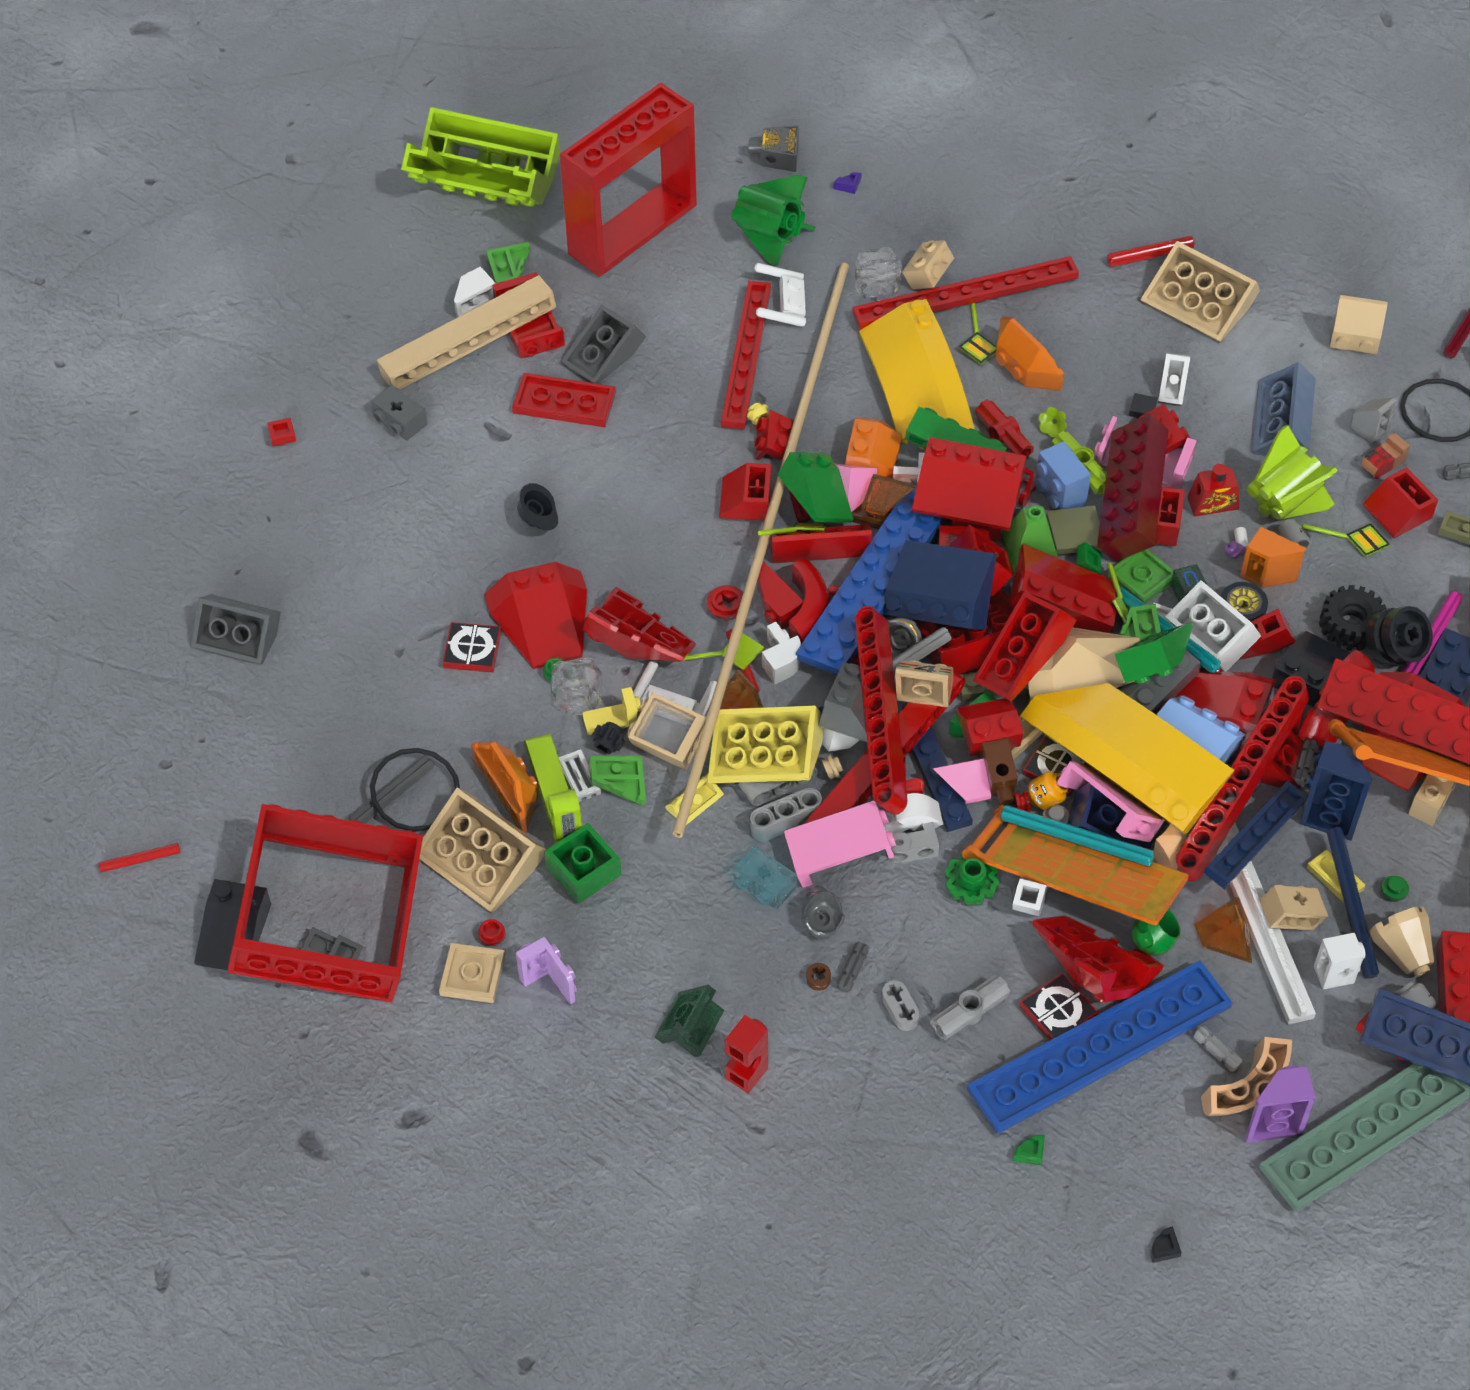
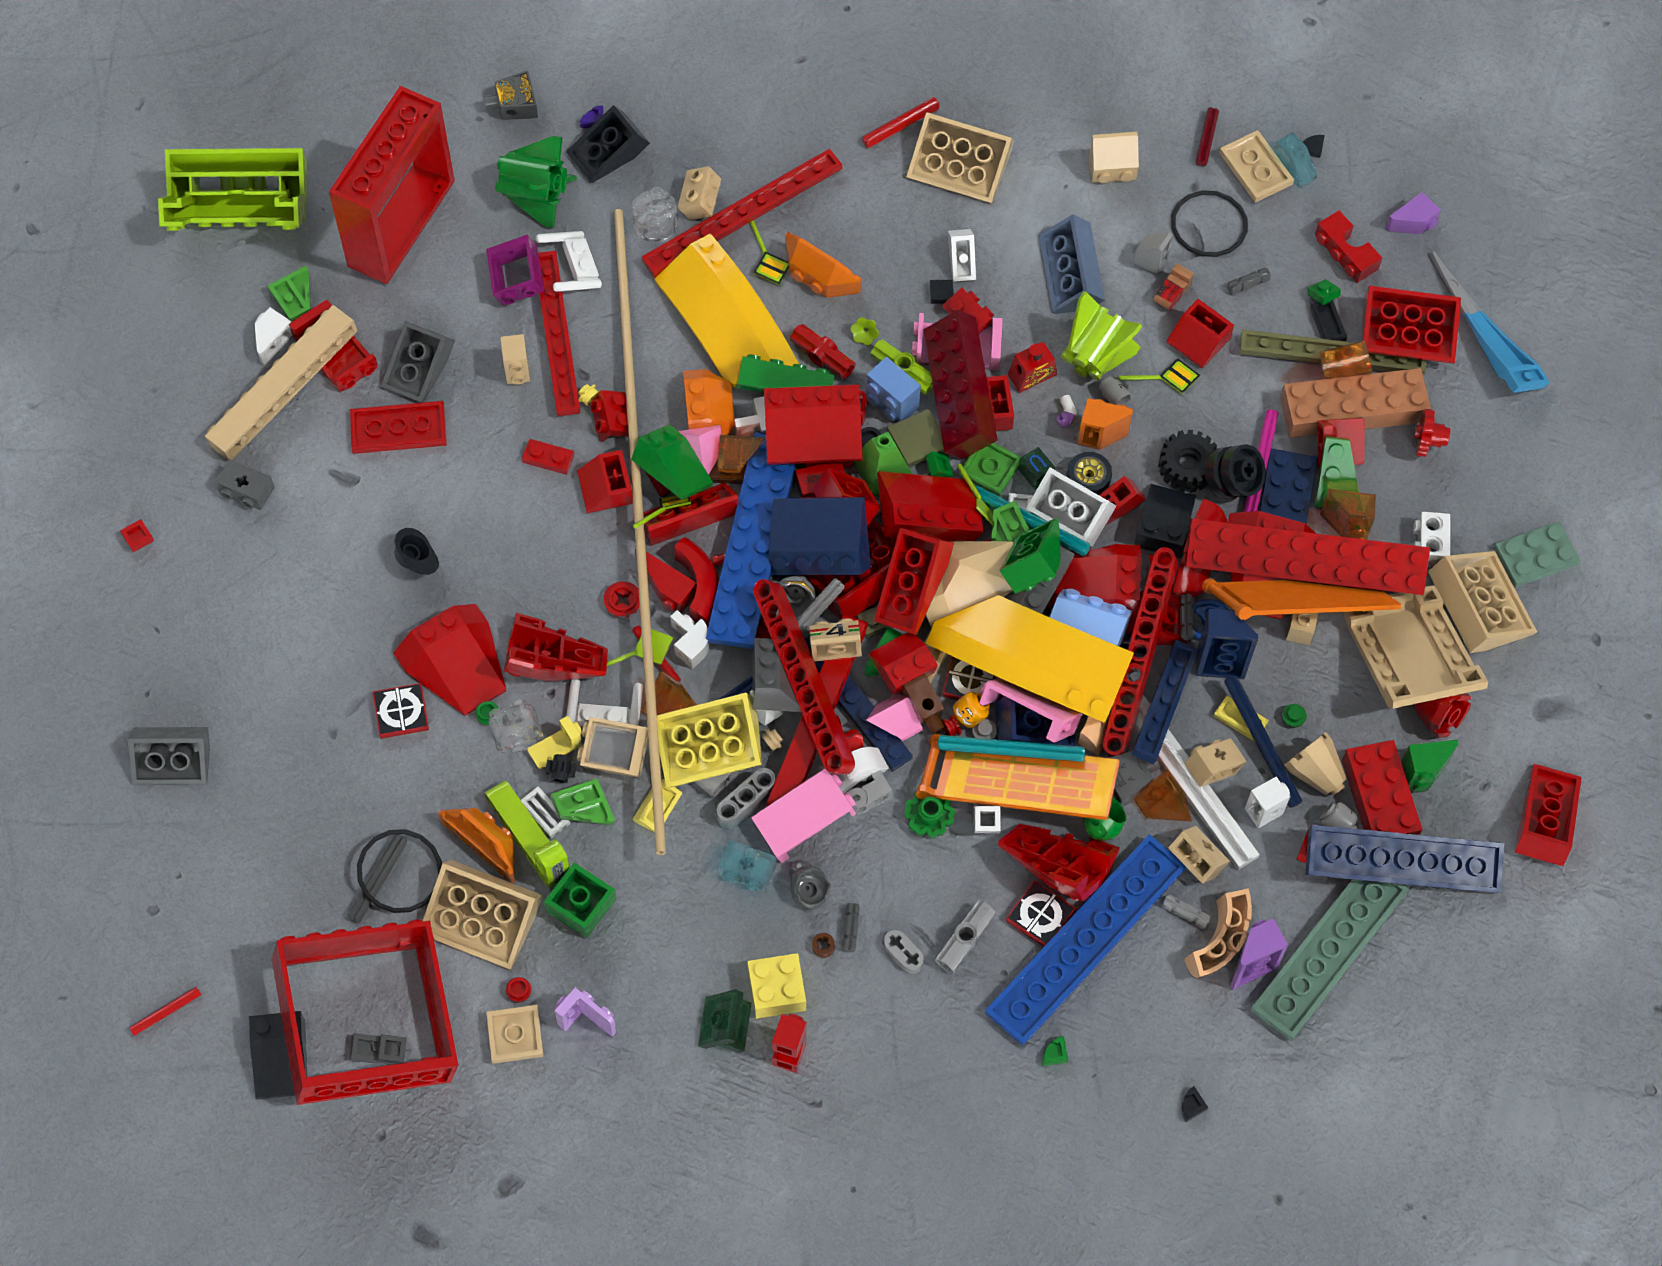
camera: 20 degrees left, 10 degrees up
none -> magenta window [486,234,544,306]
none -> tan brick [501,334,530,385]
none -> red plate [522,438,575,475]
none -> black slope [566,105,650,183]
none -> light yellow brick [748,953,806,1019]
none -> dark grey torso [1110,751,1160,807]
none -> tan brick [1169,826,1230,884]

